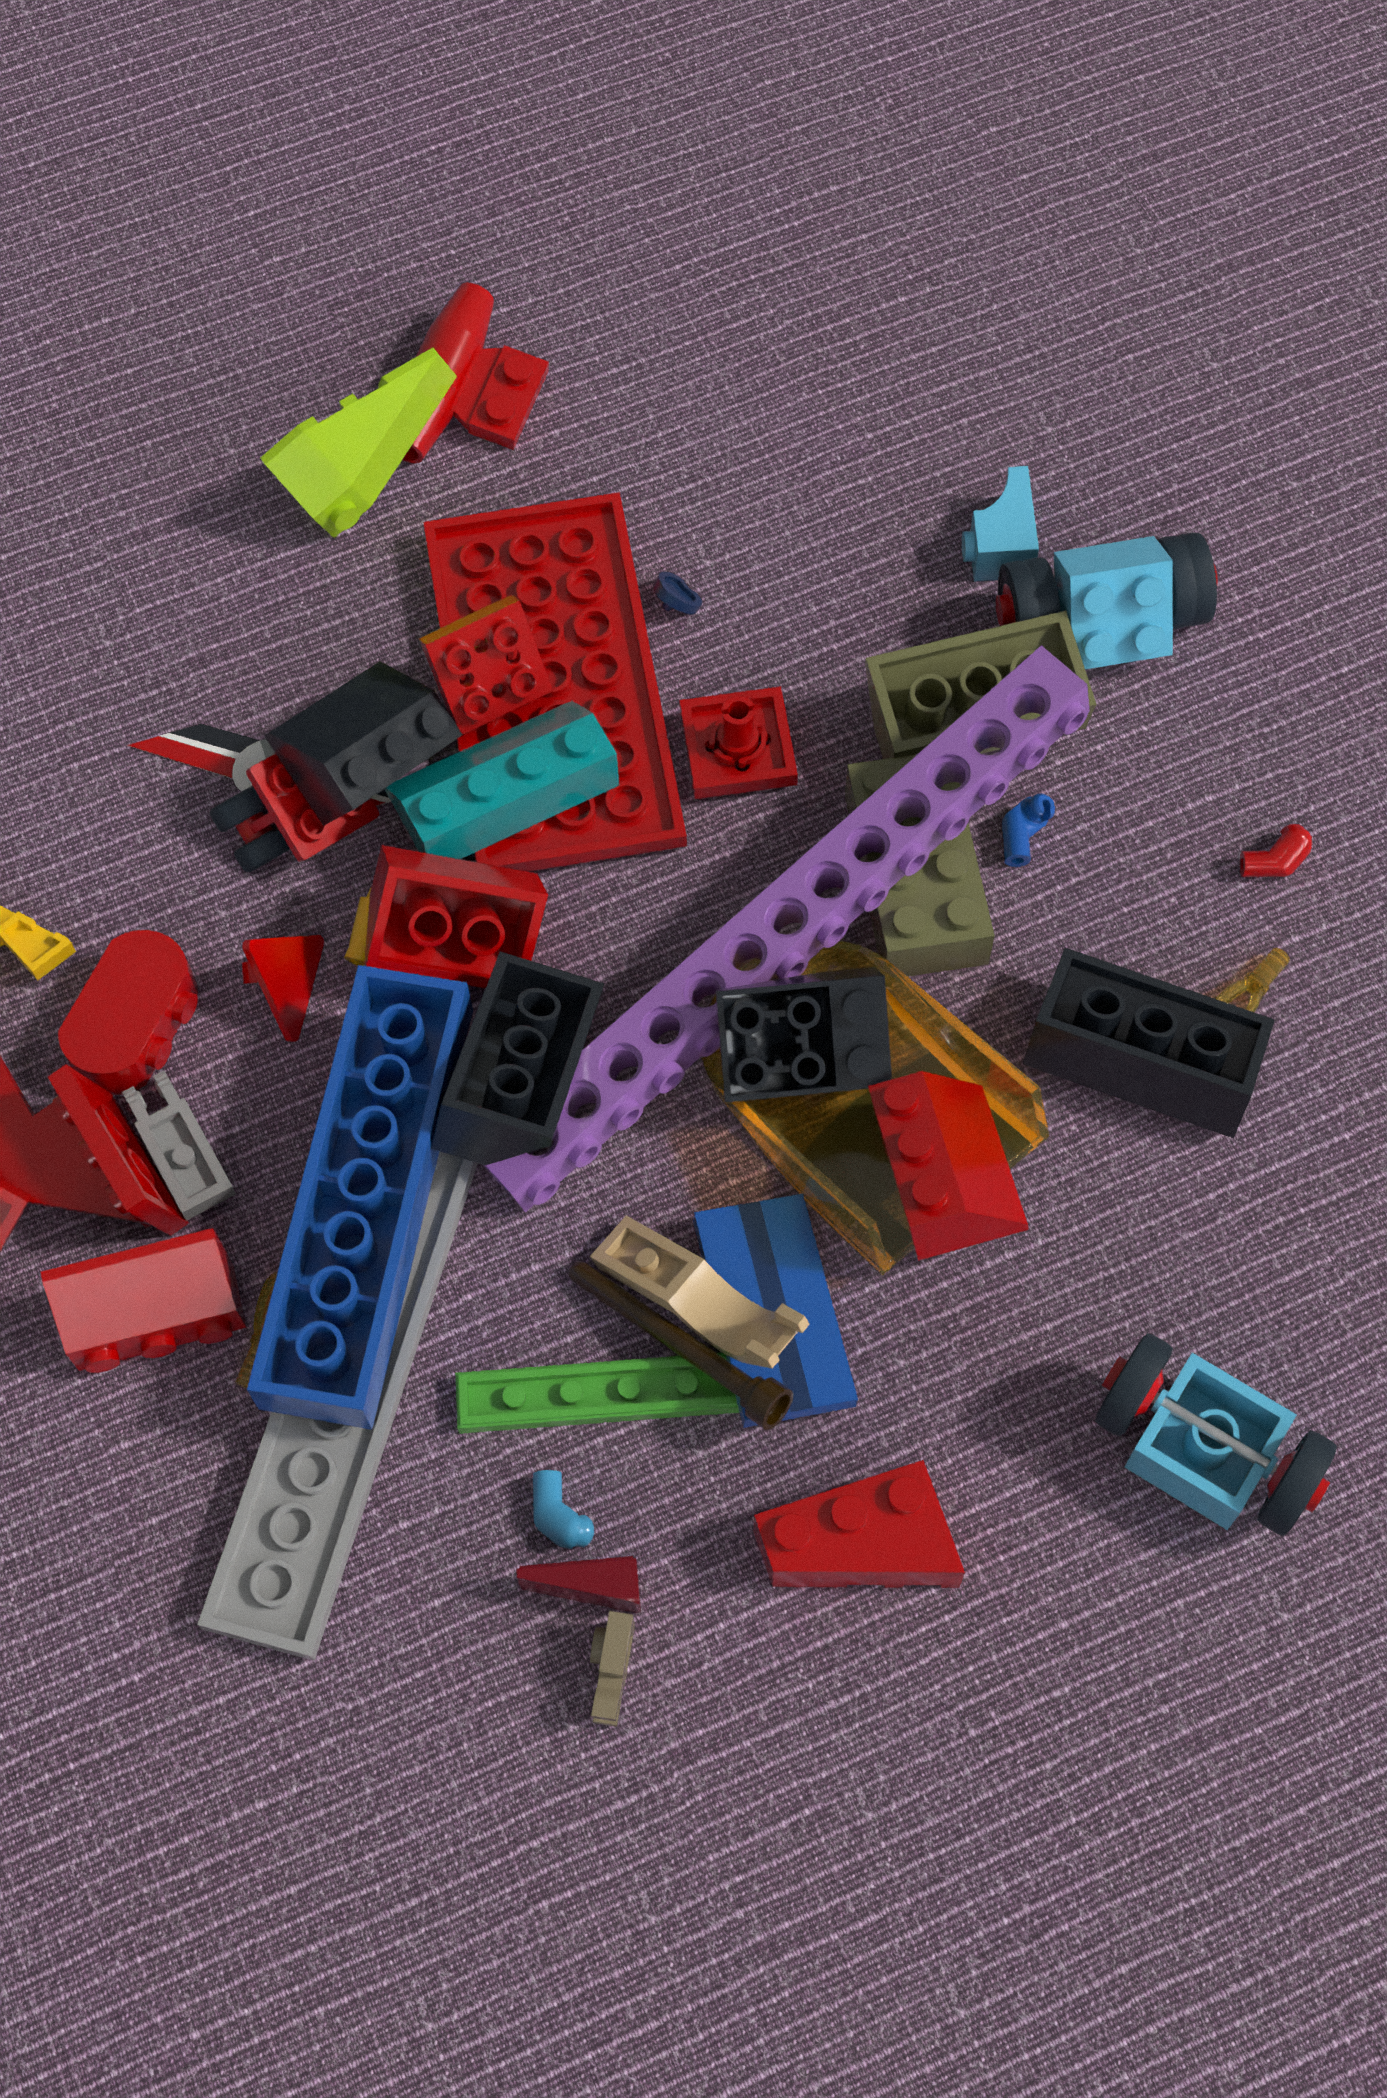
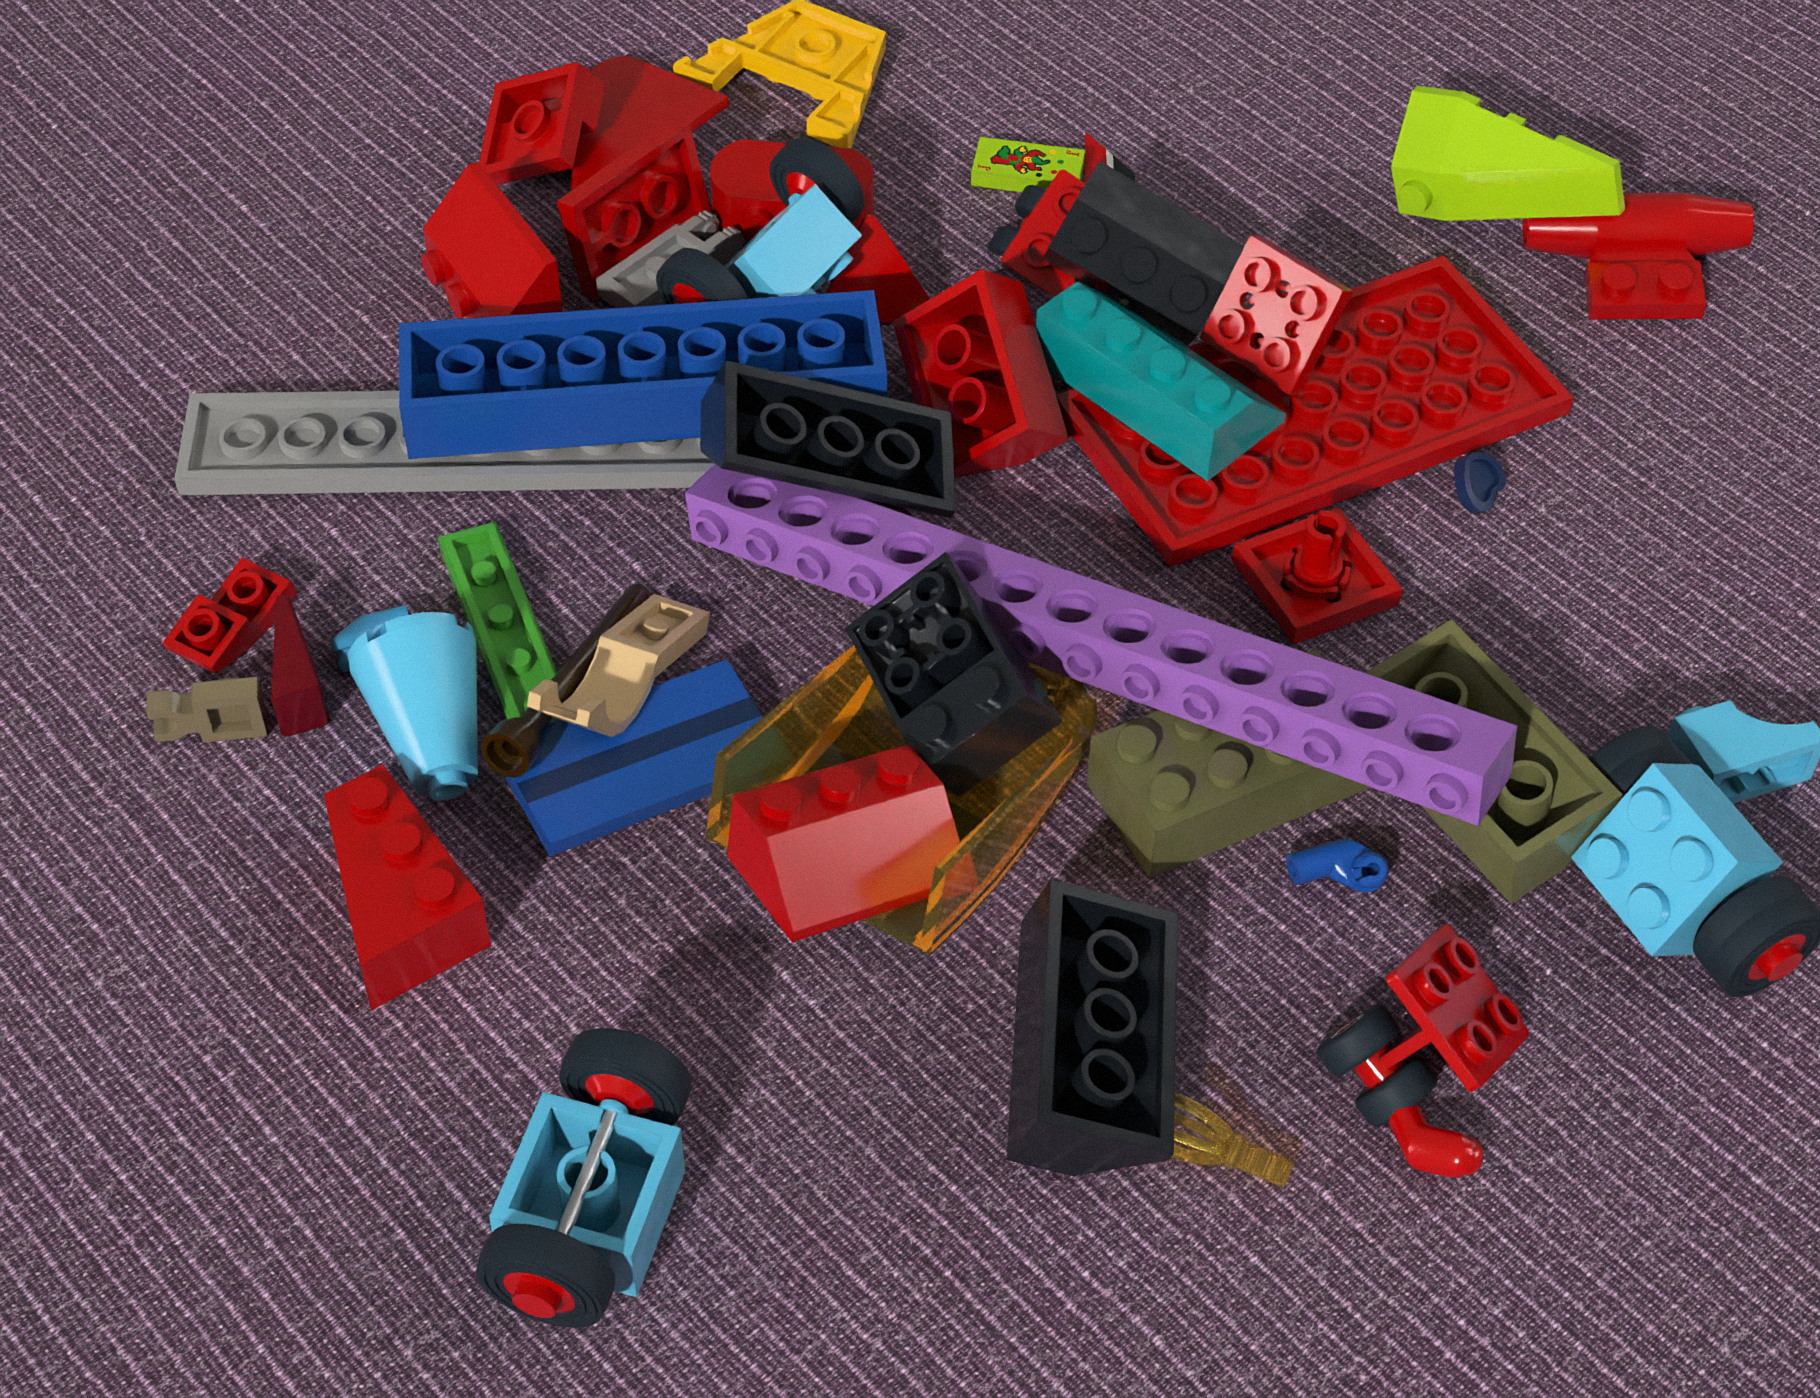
camera: 70 degrees right, 15 degrees down
none -> red slope [162,558,298,674]
none -> medium azure cone [348,612,478,801]
none -> brick [656,137,864,305]
none -> lime tile [971,137,1085,192]
none -> red plate [1316,924,1529,1127]

